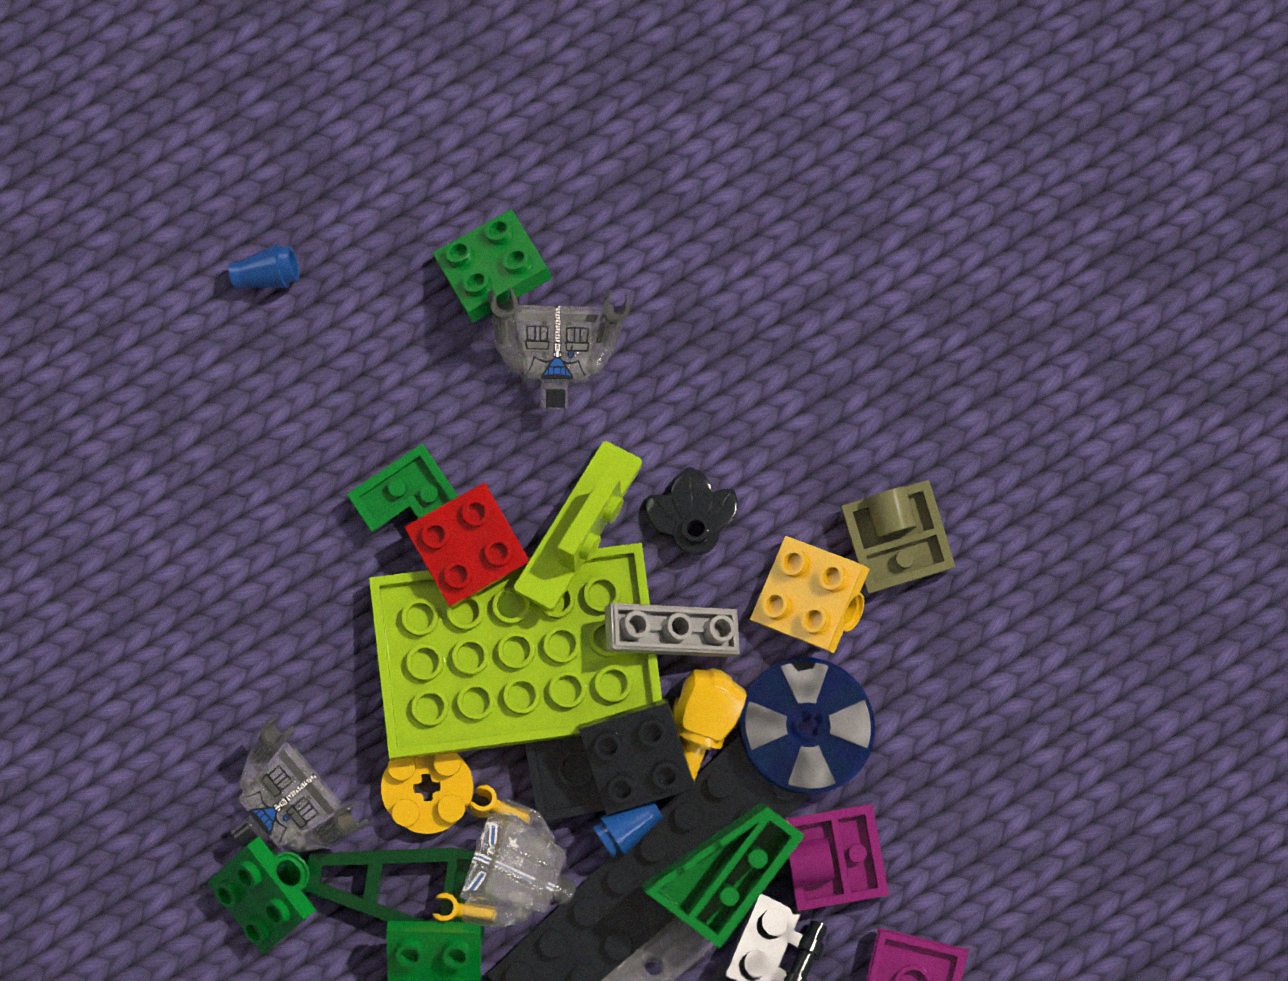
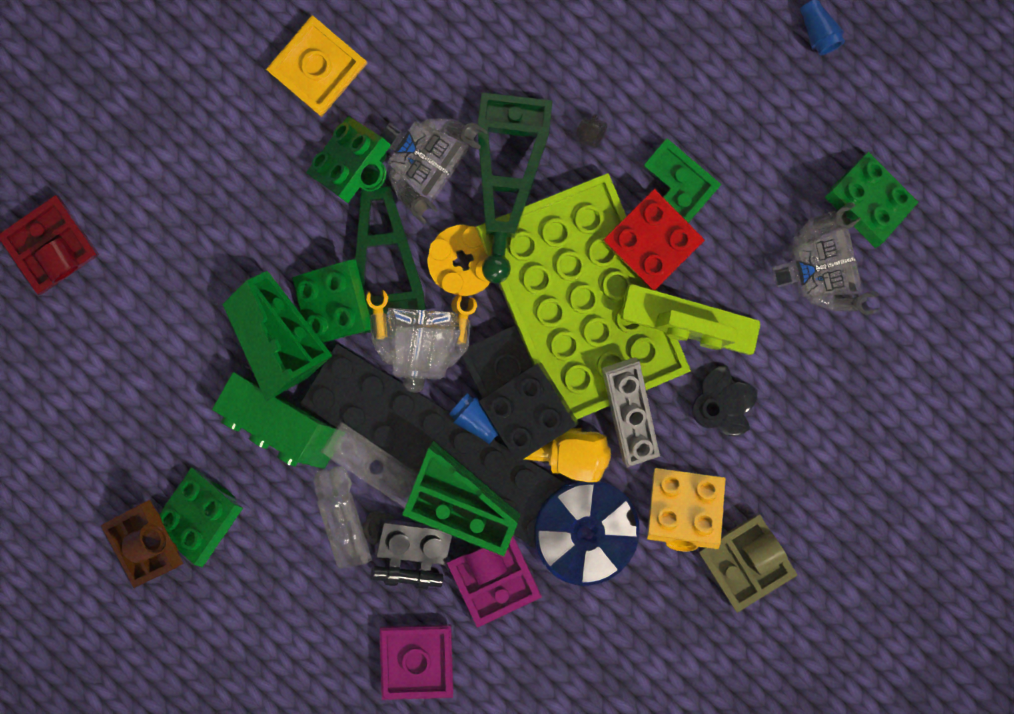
camera: 70 degrees right, 5 degrees up
none -> yellow plate [266,15,368,117]
none -> dark green plate [477,92,553,283]
none -> clear smoke plate [576,114,607,149]

